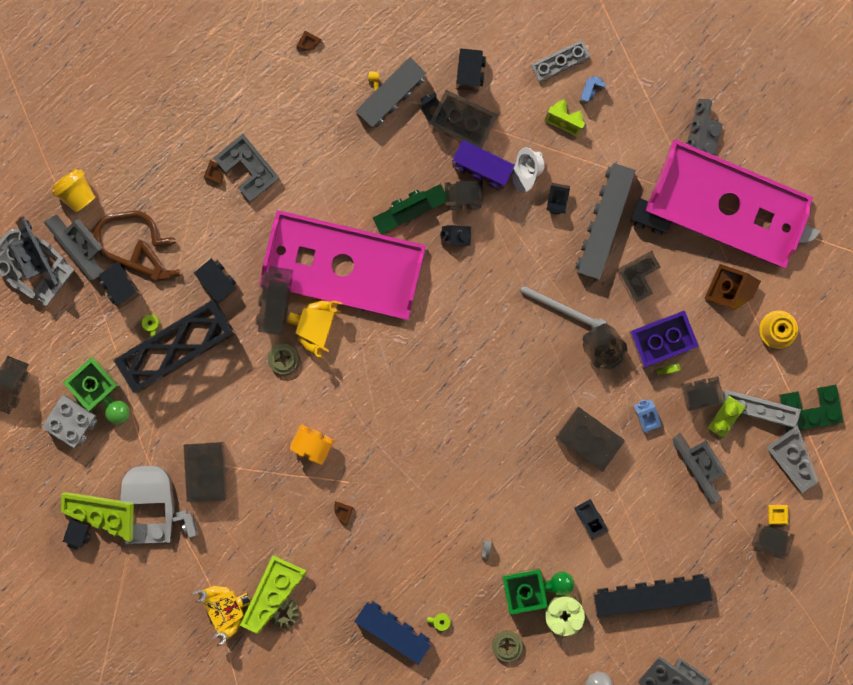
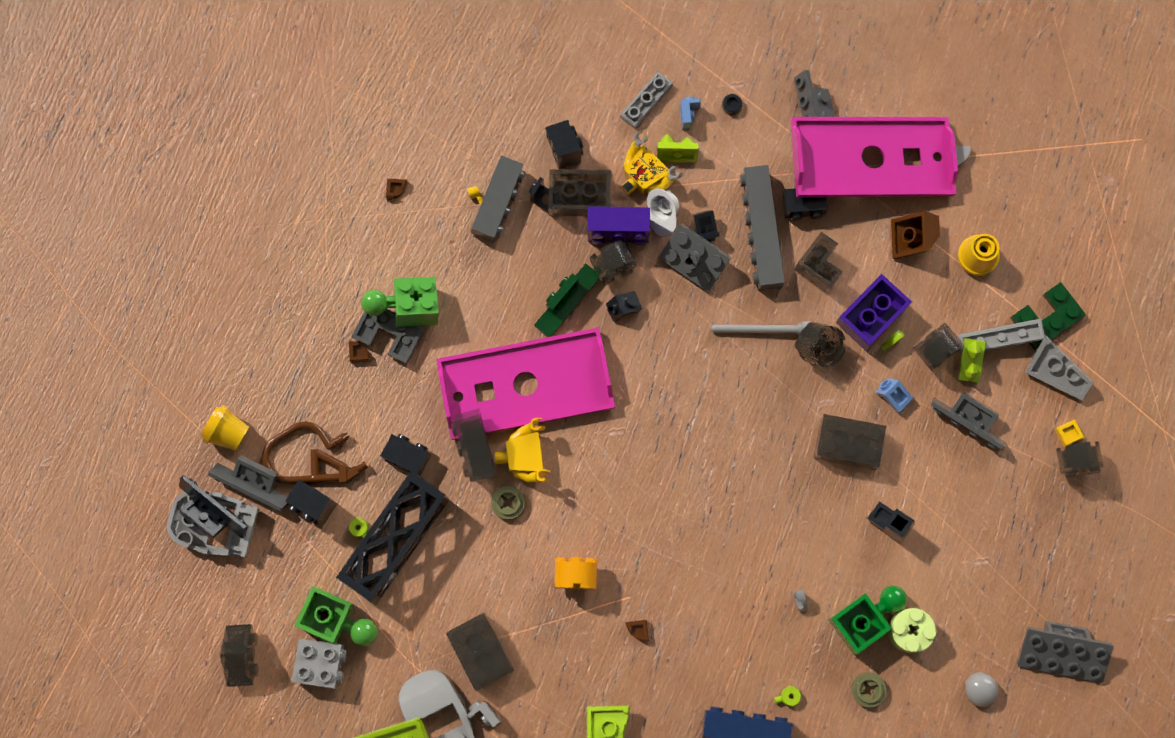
camera: 25 degrees left, 10 degrees down
black brick [593,574,712,617] -> none
none -> bright green brick [361,277,439,327]
none -> yellow torso [621,131,683,195]
none -> dark grey plate [658,223,732,292]
none -> black tile [722,94,742,115]

